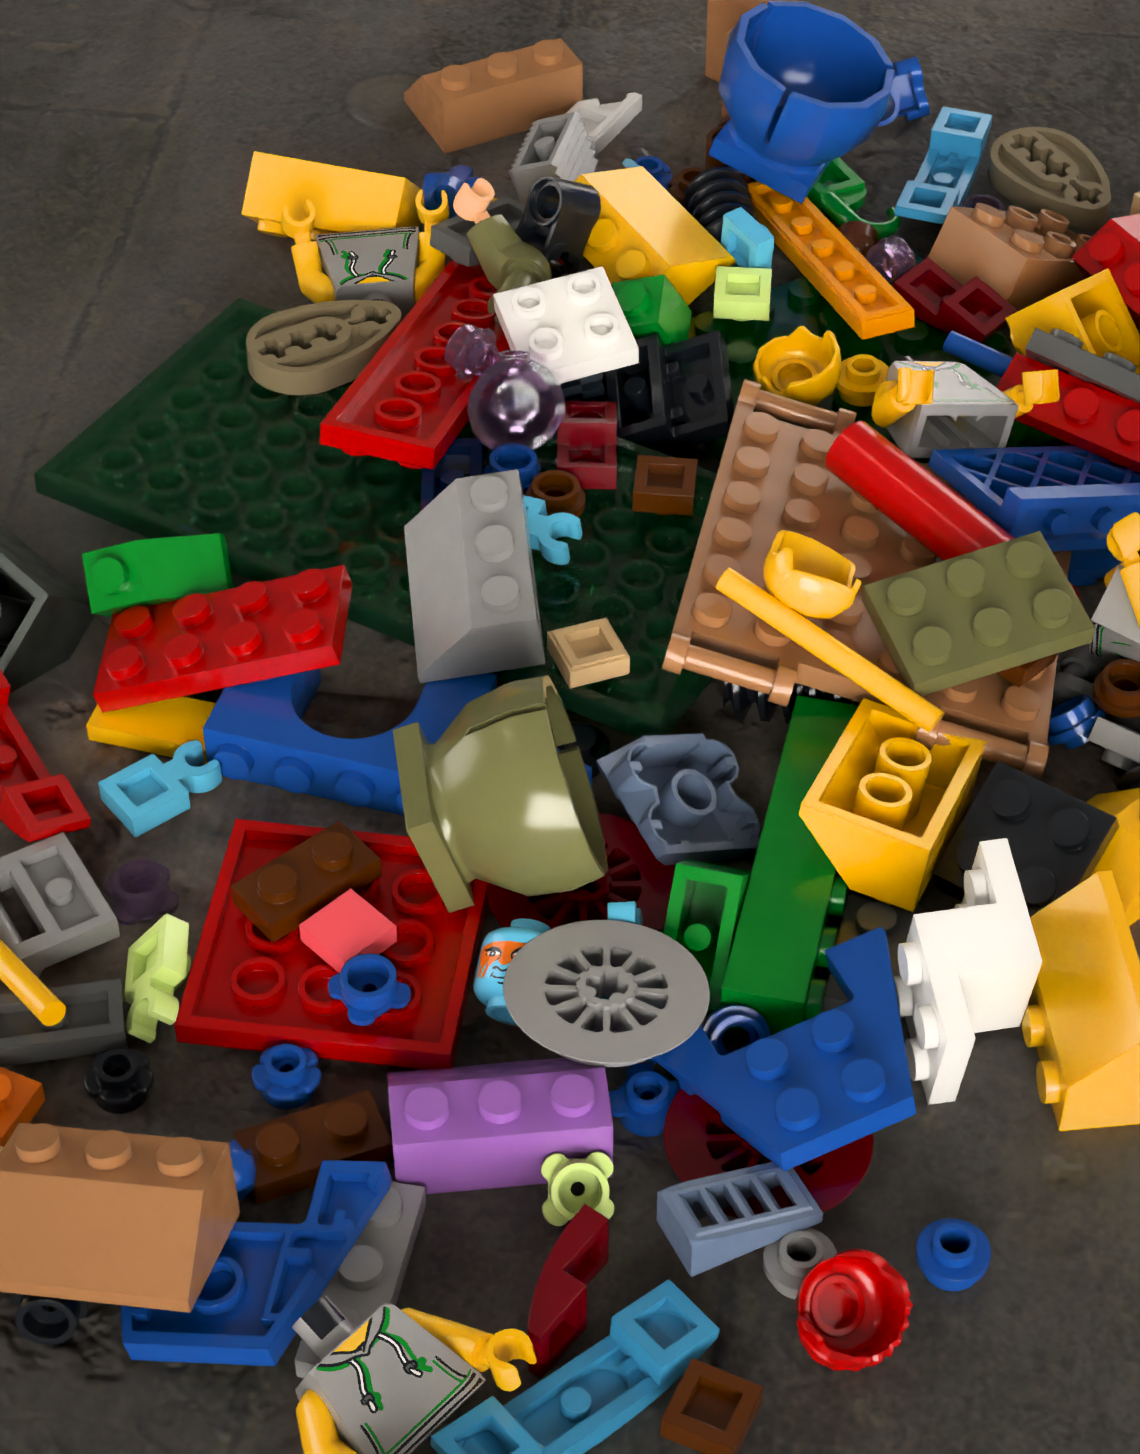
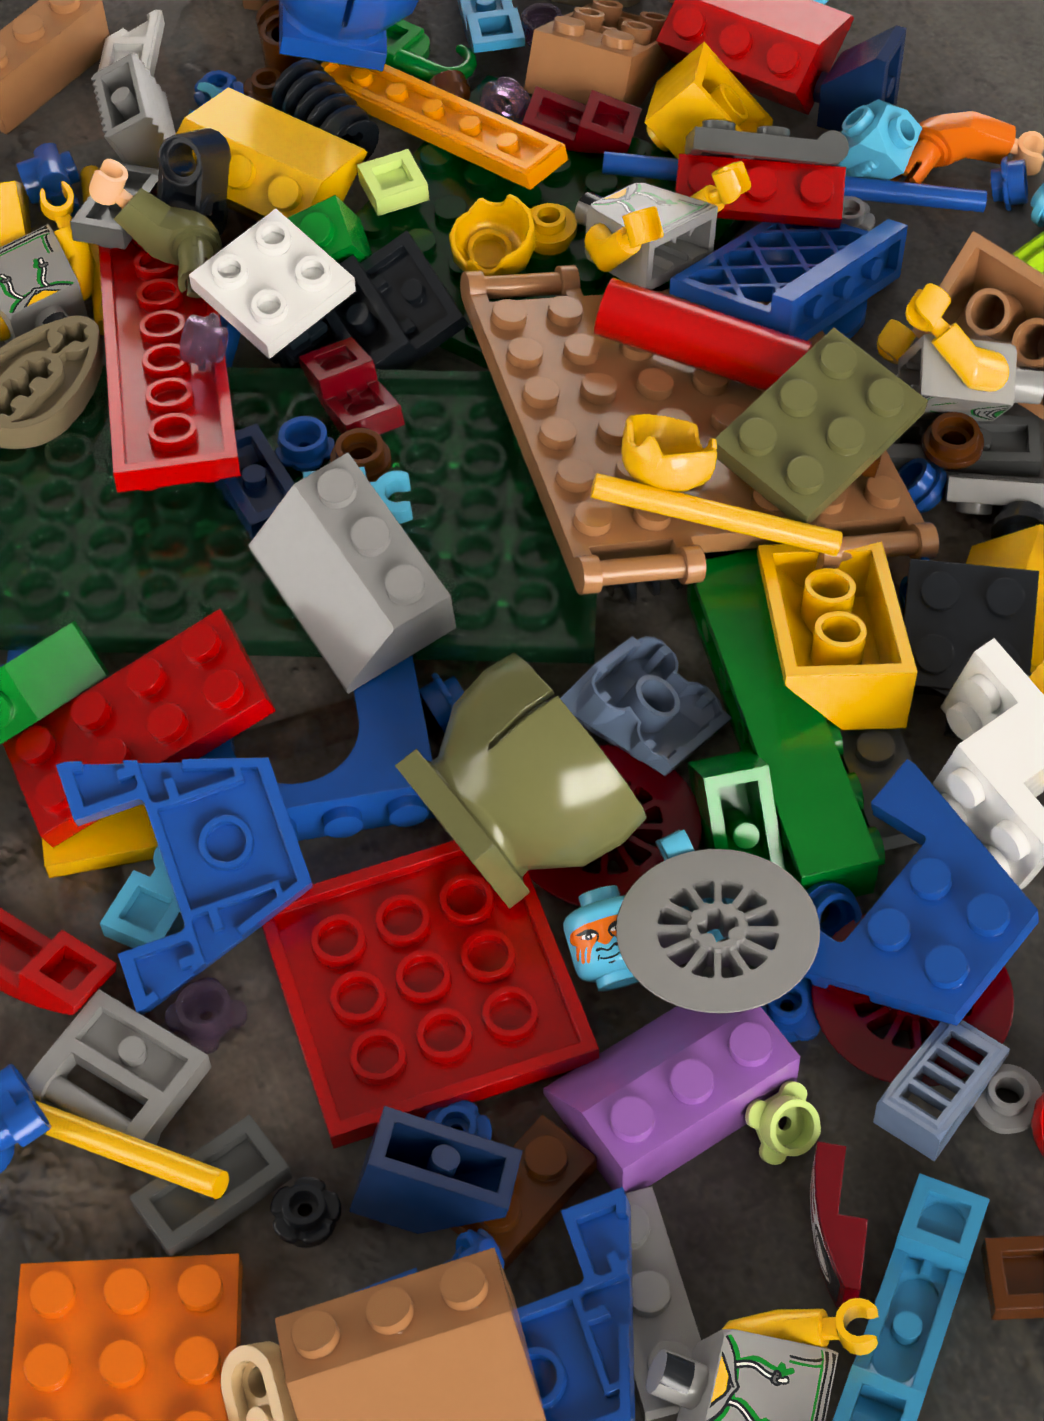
camera: 25 degrees left, 10 degrees up
yellowish green plate [124,913,191,1043] -> none
reddish brown plate [231,820,382,943] -> none
coral tile [299,889,397,973] -> none
blue plate [328,954,411,1026] -> none
clear purple helmet [468,350,565,450] -> none
tan tile [547,618,630,689] -> none
reddish brown plate [632,455,698,516] -> none
medium azure plate [721,207,775,269] -> none
none -> blue wing [56,757,313,1015]
none -> dark blue slope [349,1106,523,1234]

